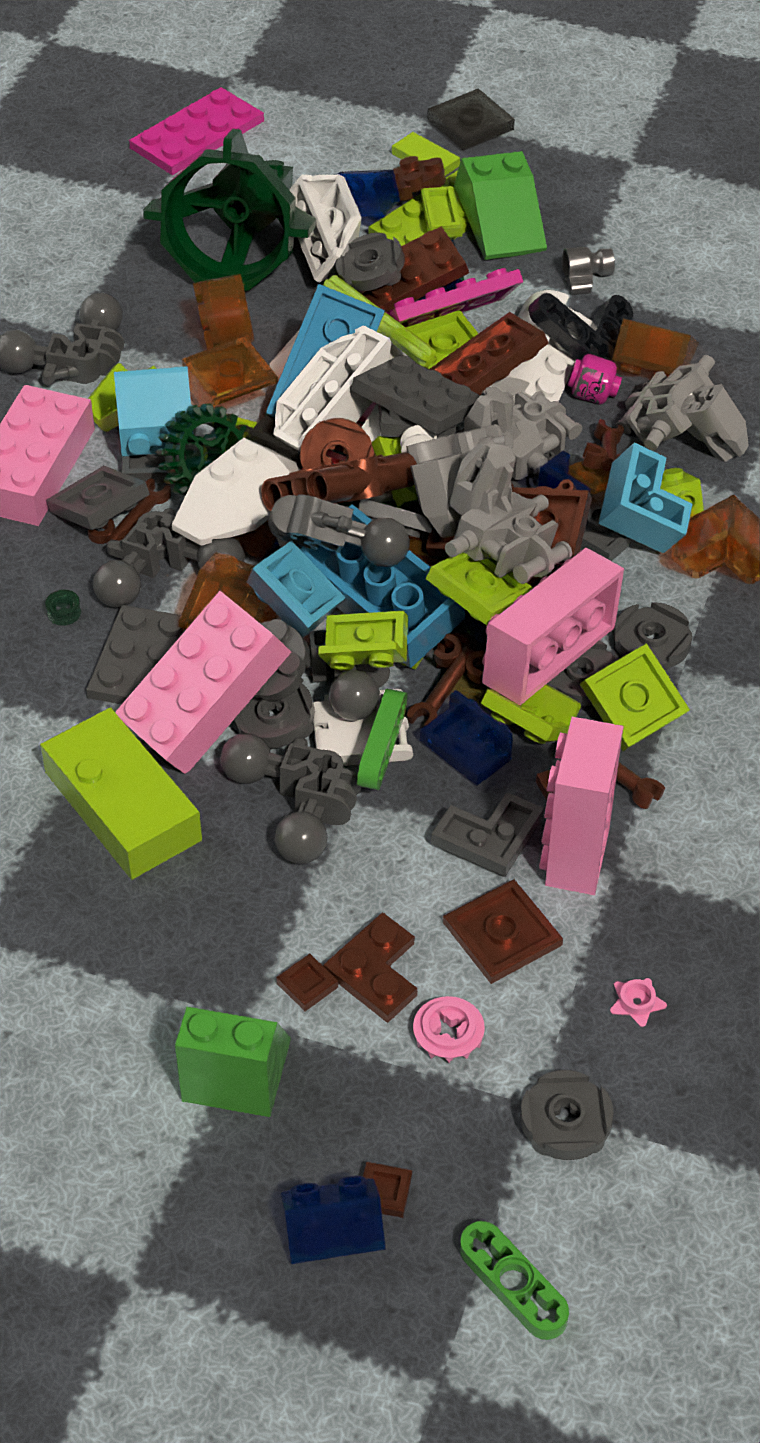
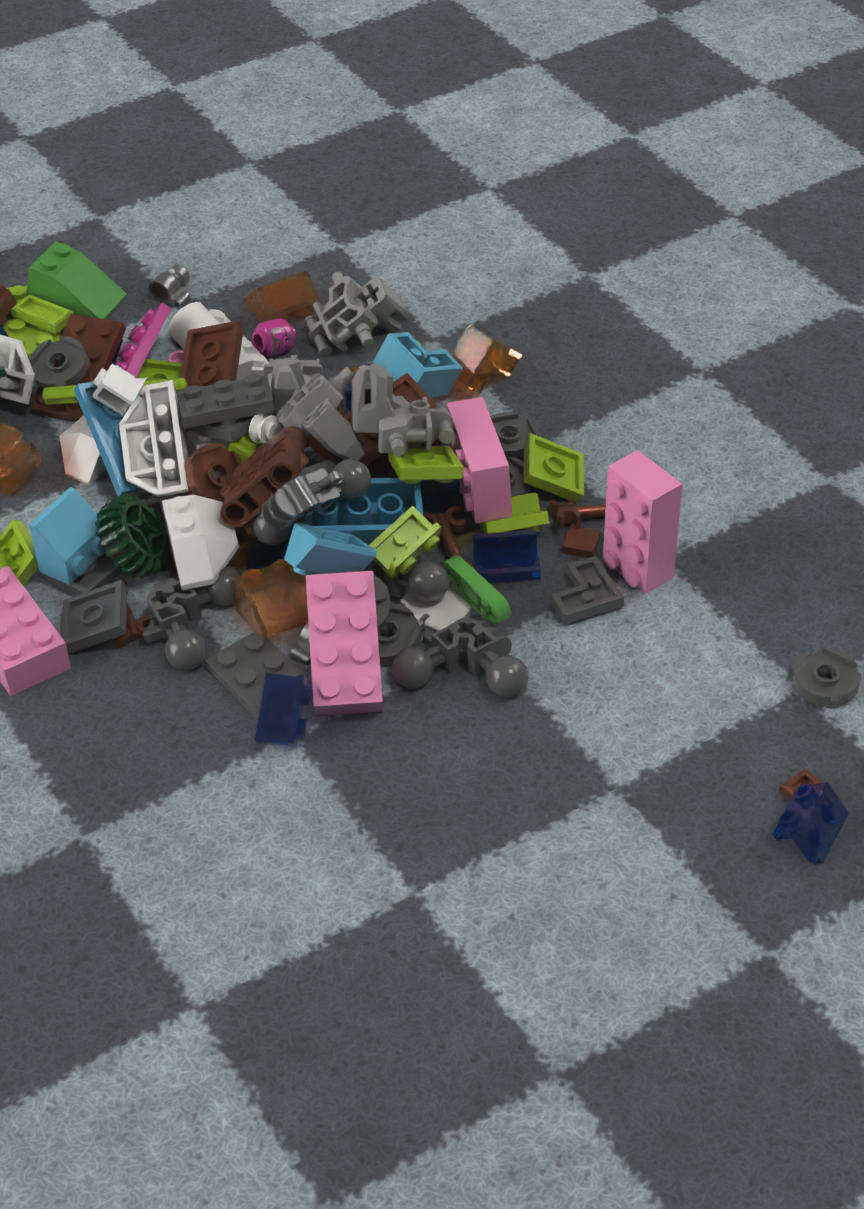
camera: 50 degrees left, 5 degrees down
lime brick [40,707,202,880] -> none
clear green bush [45,590,81,626] -> none
bright green slope [175,1006,291,1117] -> none
clear orange slope [182,336,278,407] -> none
copper tile [276,953,338,1011] -> none
copper plate [323,912,418,1023] -> none
bright pink gear [413,996,485,1063] -> none
copper tile [443,879,563,984] -> none
black beam [528,293,634,362] -> none
copper bar [582,419,624,472] -> none
bright pink plate [610,978,667,1027] -> none
none -> white window [91,364,147,416]
none -> clear blue bracket [255,672,312,747]

